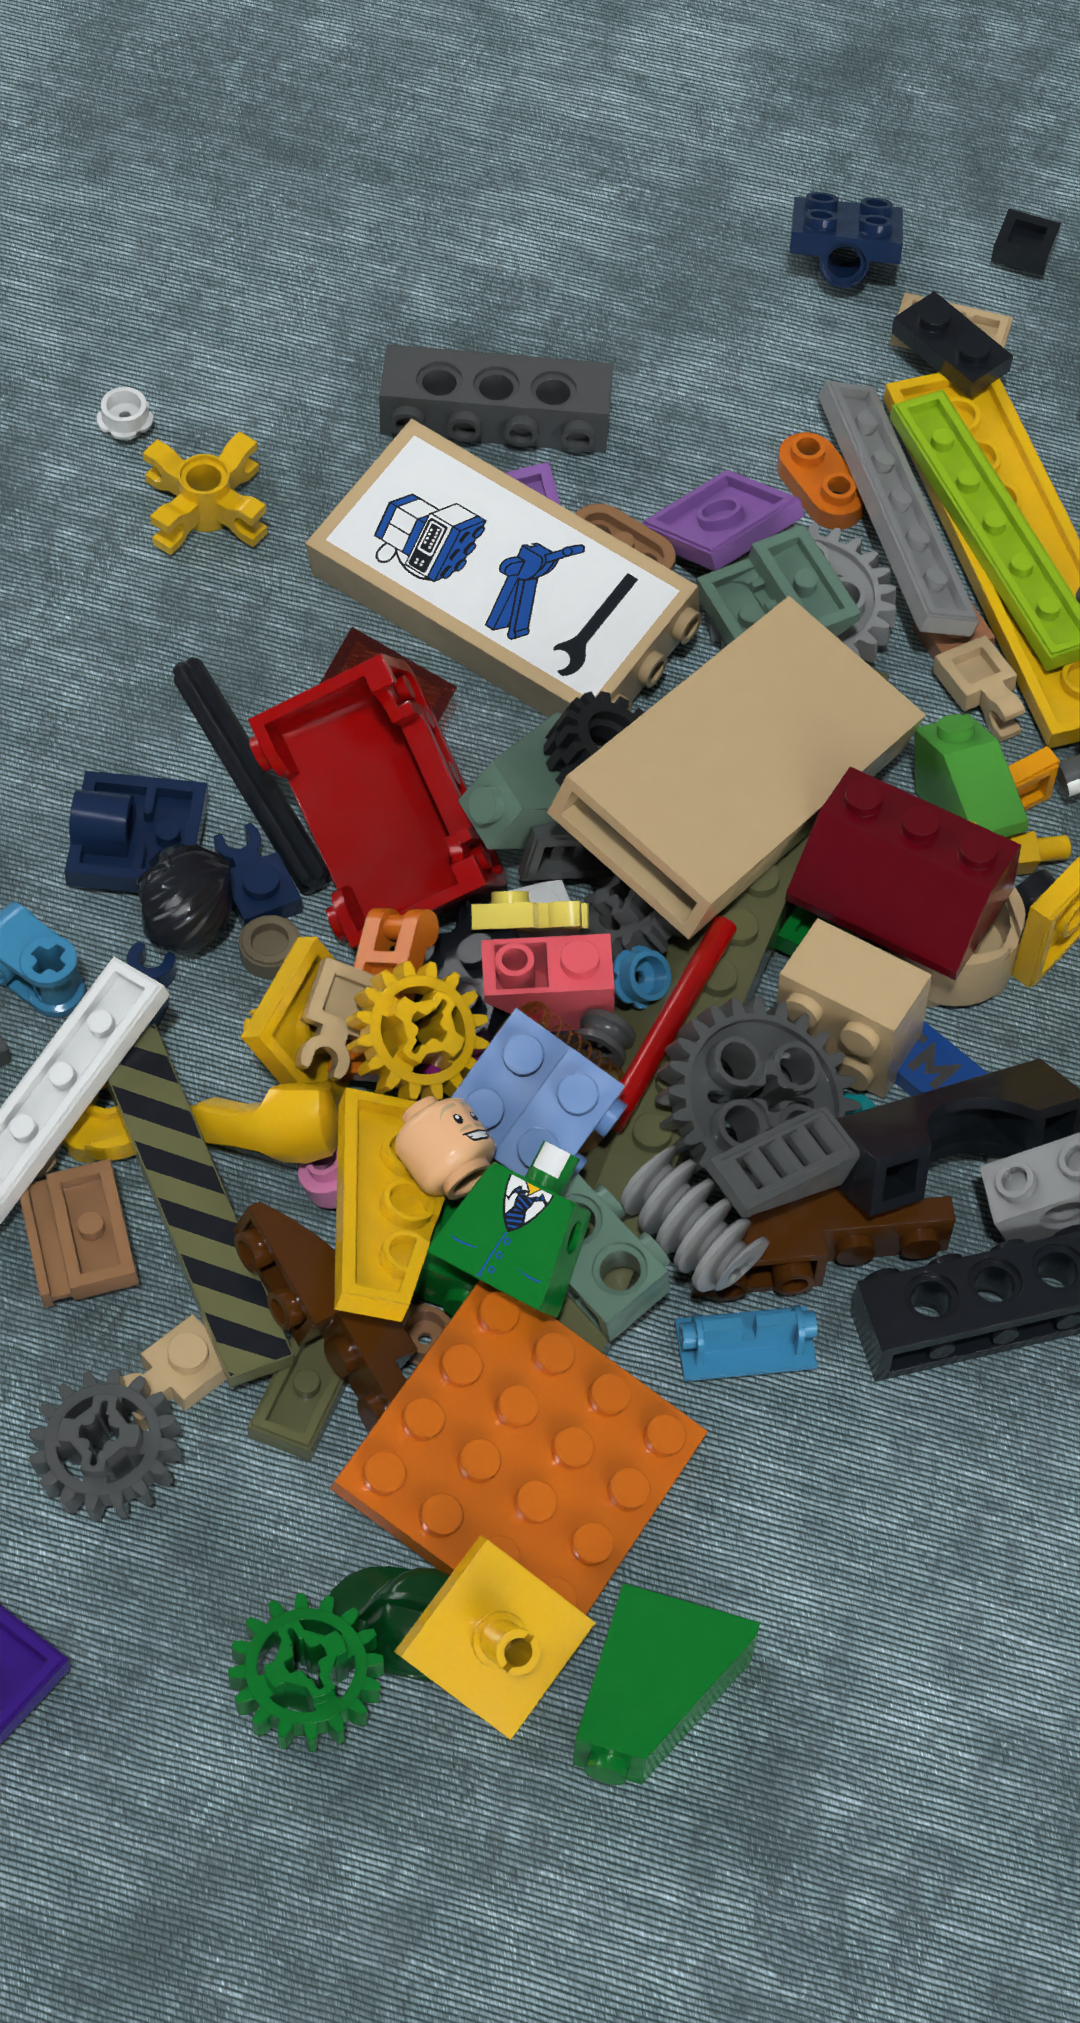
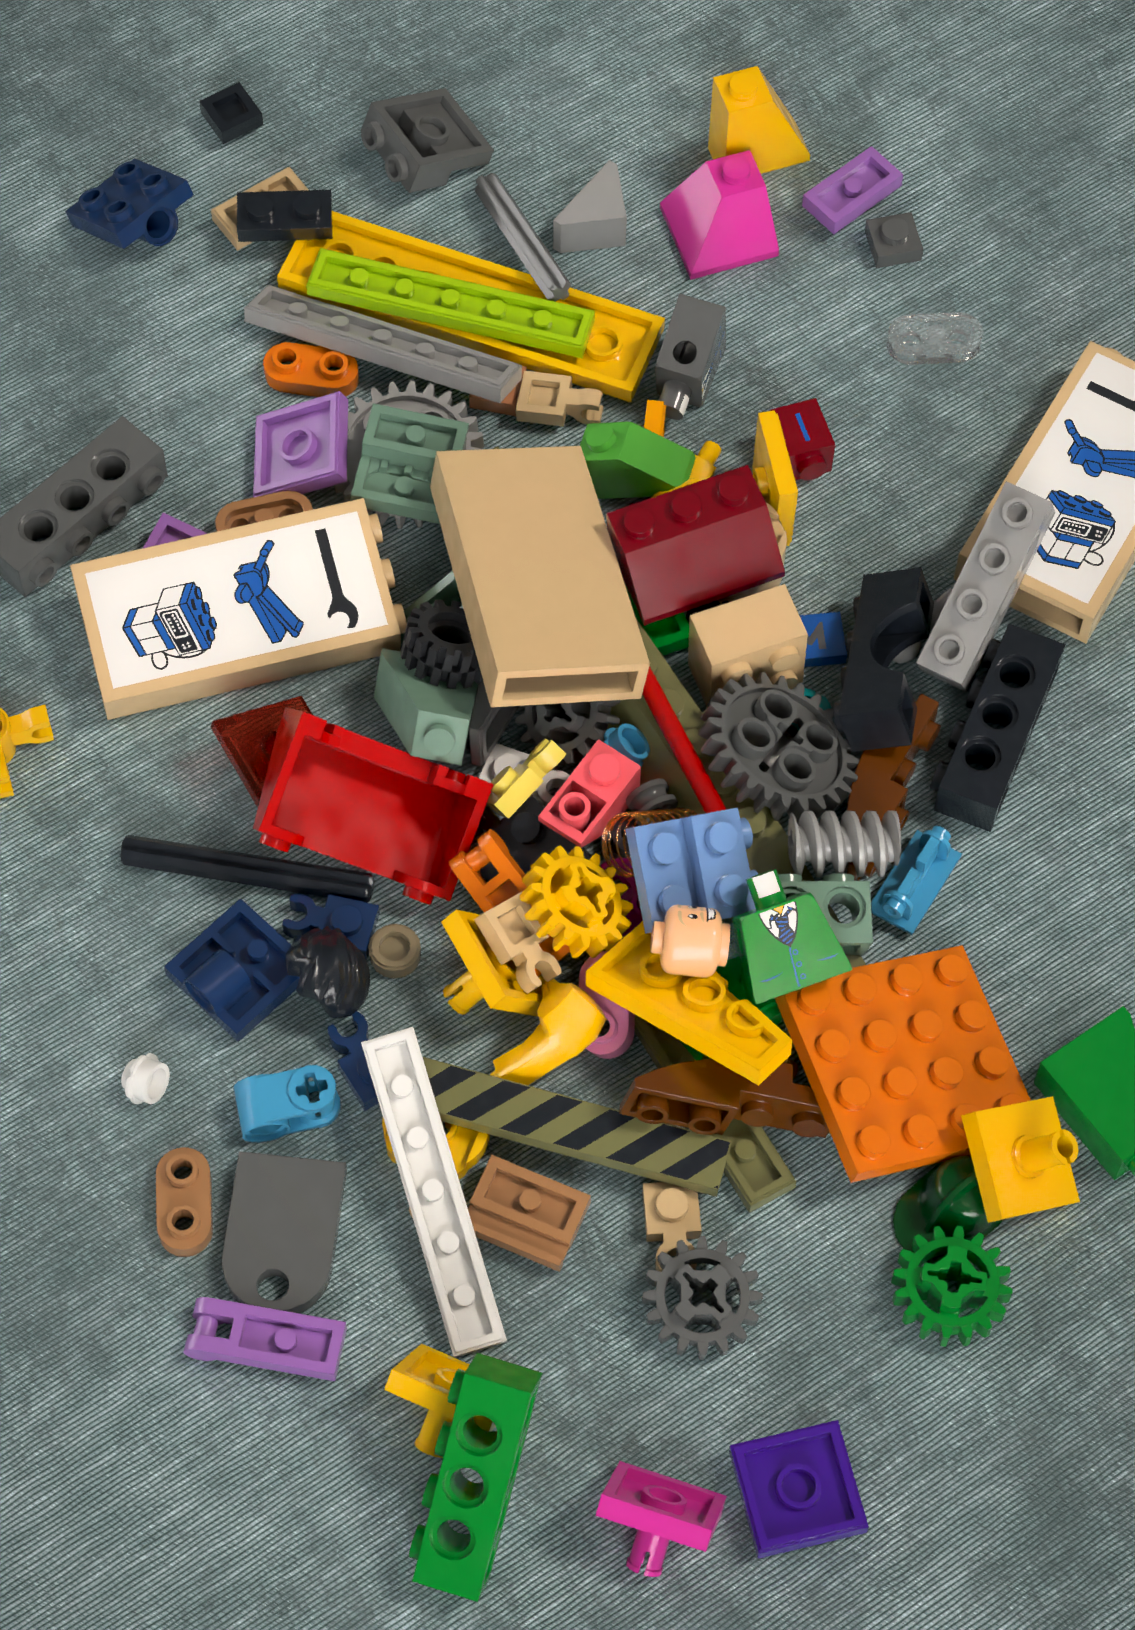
camera: 50 degrees left, 5 degrees up
dark grey slope [705,1106,860,1218] -> none

